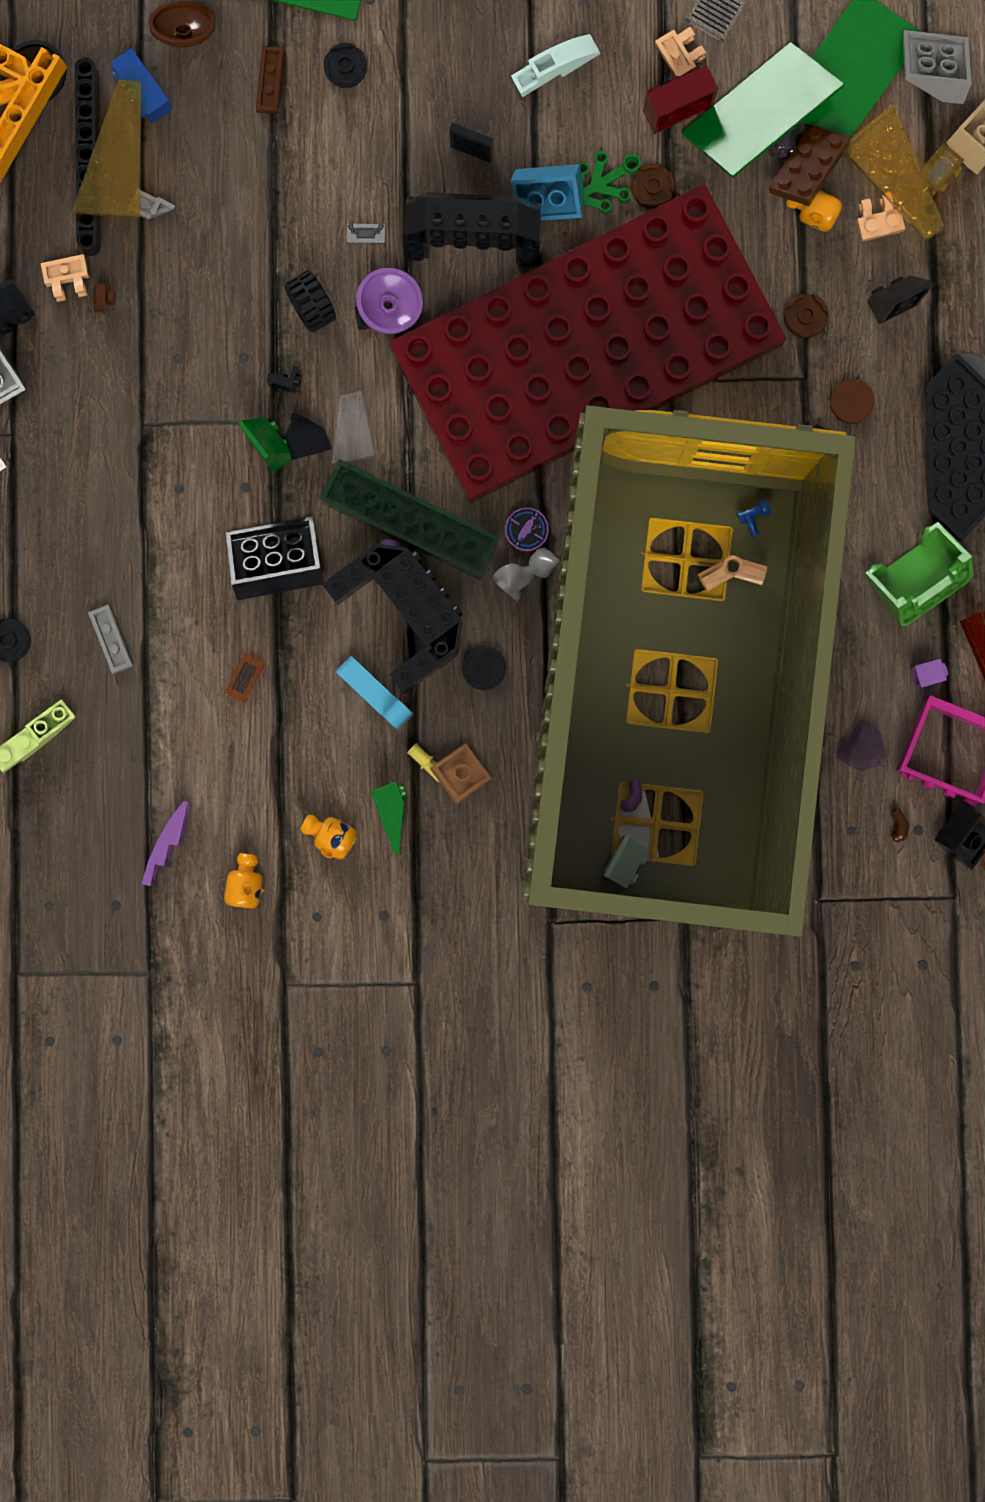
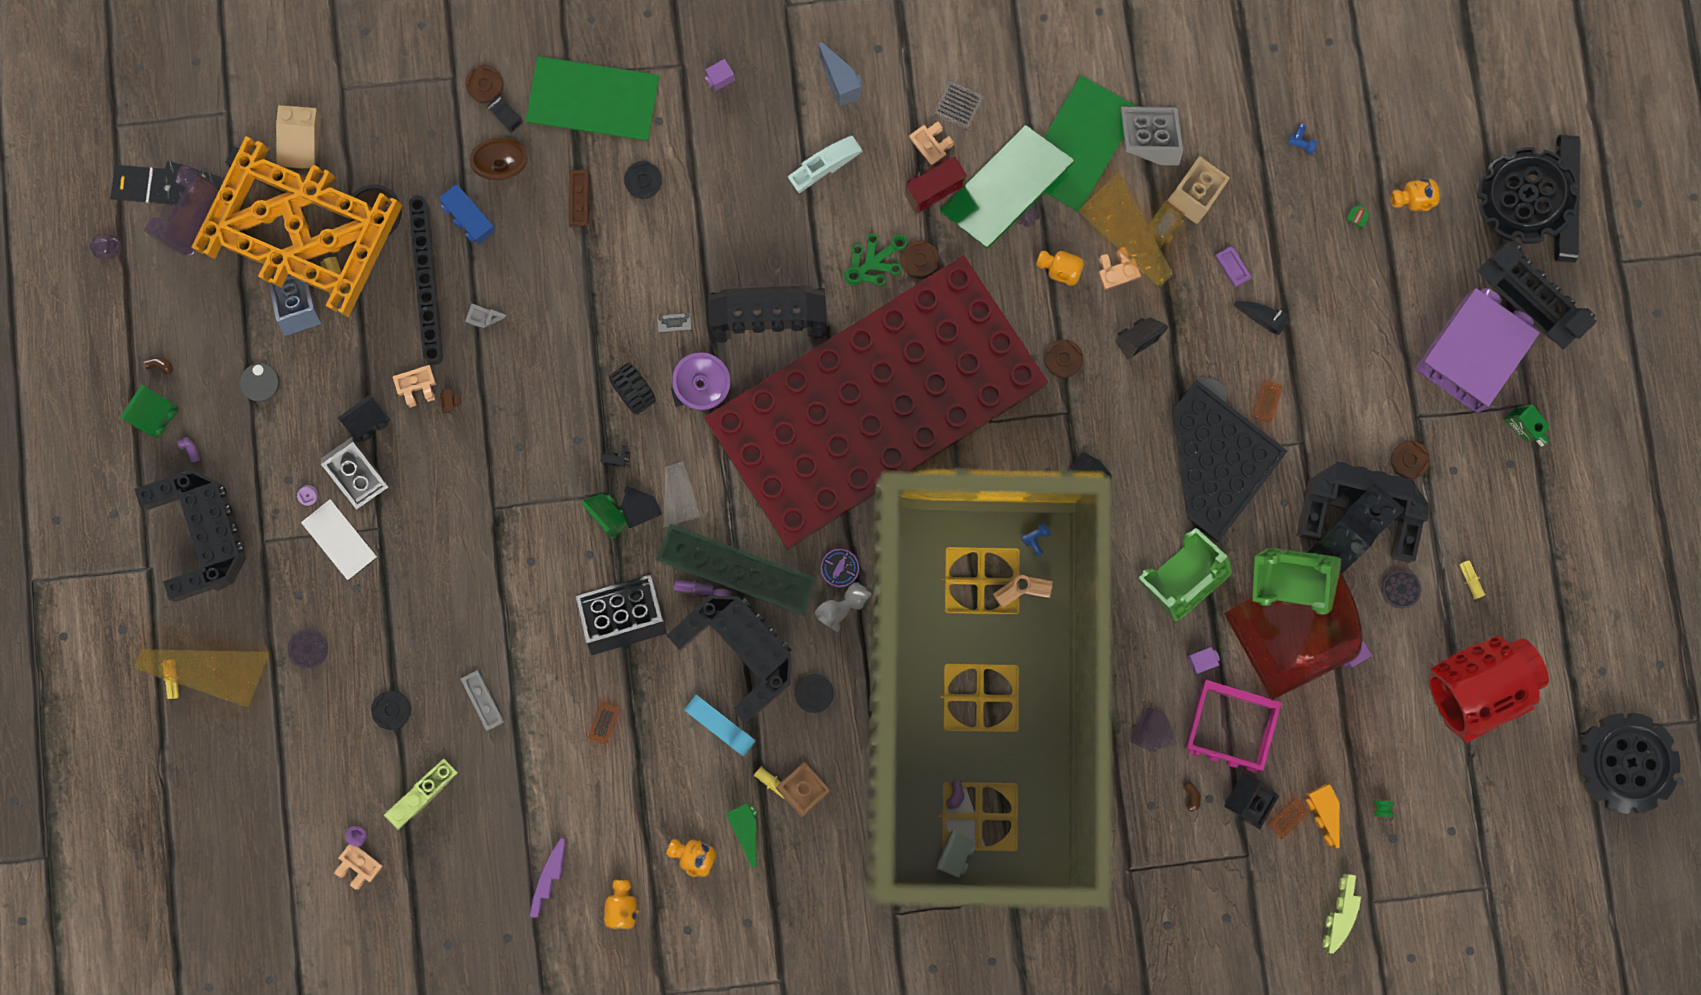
camera: 15 degrees left, 5 degrees down
clear yellow wing [72,80,141,218] -> none
black tile [449,122,494,163] -> none
dark azure slope [511,164,583,221] -> none
reddish brown plate [769,124,850,206] -> none
reddish brown tile [830,379,875,424] -> none
none -> medium lavender axle [674,579,713,596]

